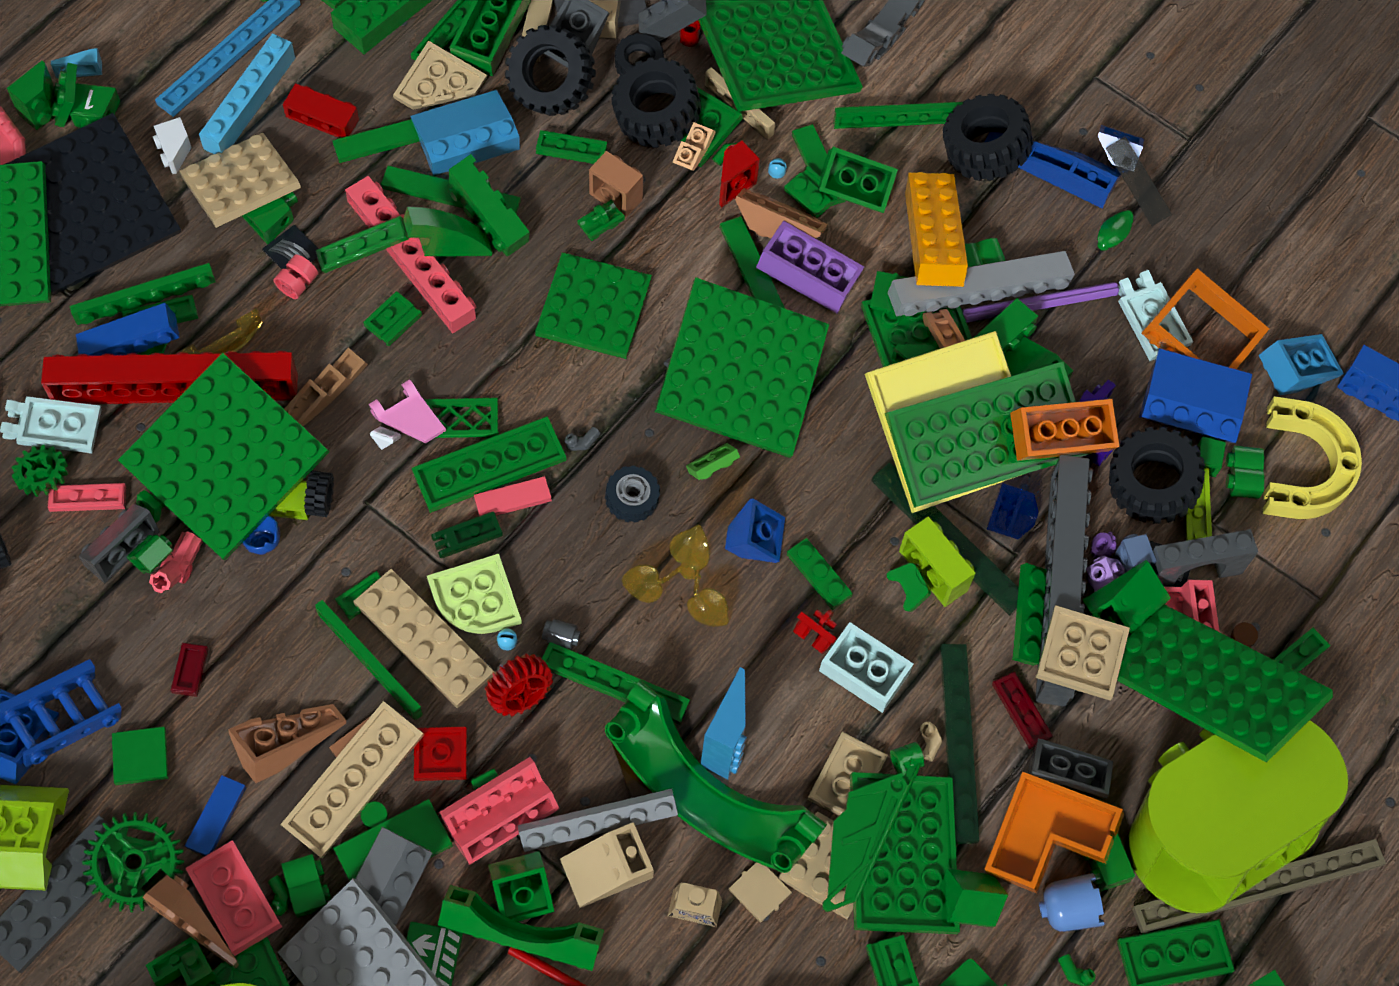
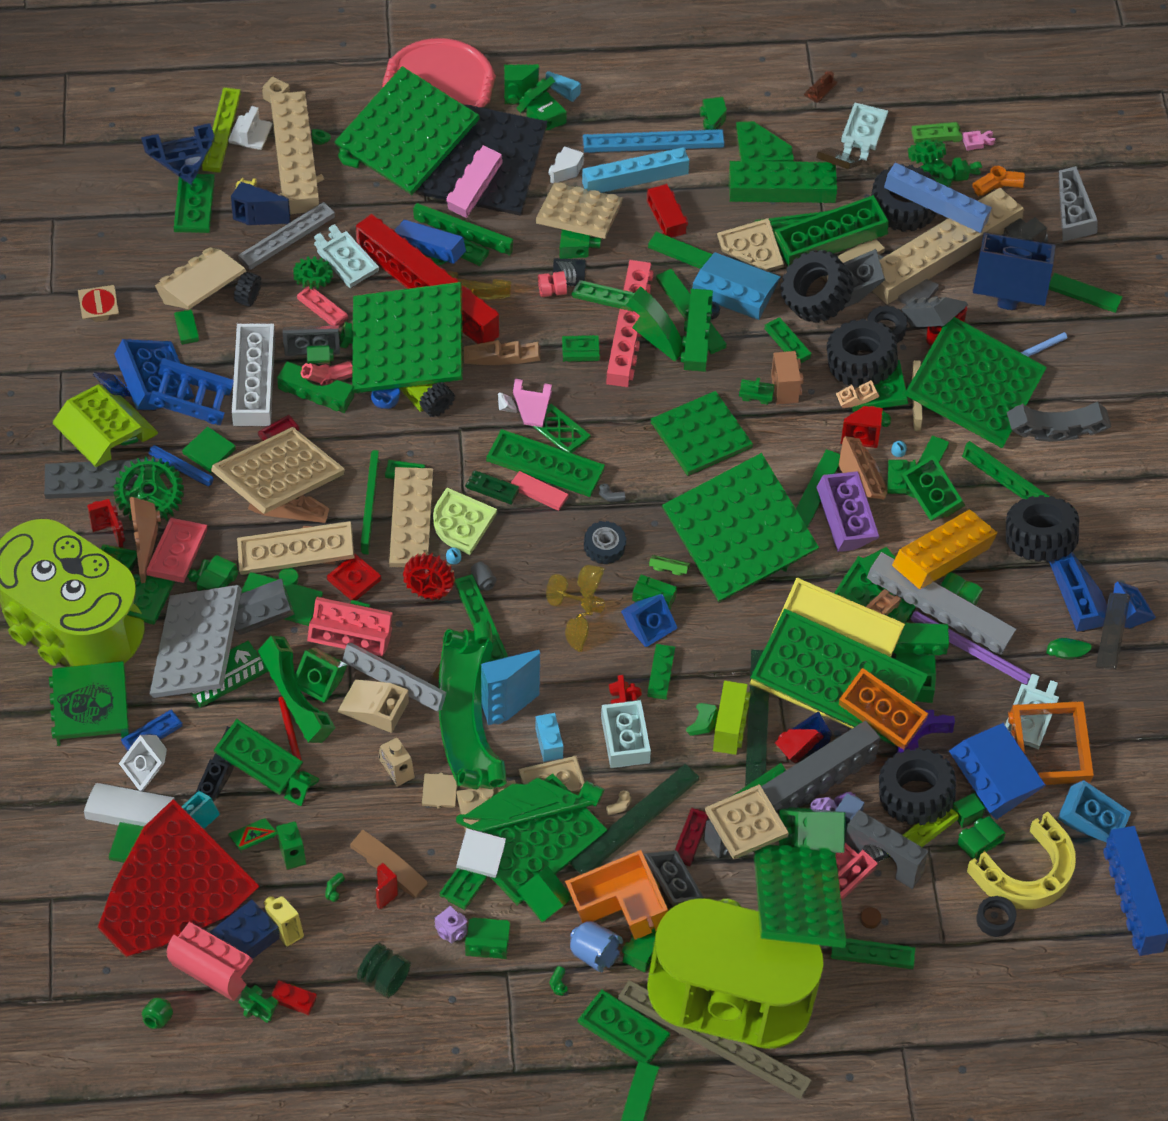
camera: 50 degrees right, 10 degrees down
blue tile [185,775,247,856] -> none
none -> red bracket [87,499,125,548]
none -> blue axle [149,445,214,487]
none -> tan plate [211,427,345,514]
none -> white brick [232,324,275,426]
none -> green arch [277,362,354,413]
none -> bright pink brick [446,145,502,218]
none -> white tile [456,829,506,878]
none -> medium azure brick [535,713,563,762]
none -> green brick [632,574,677,610]
none -> red slope [775,729,824,764]
none -> black tyre [976,896,1017,937]

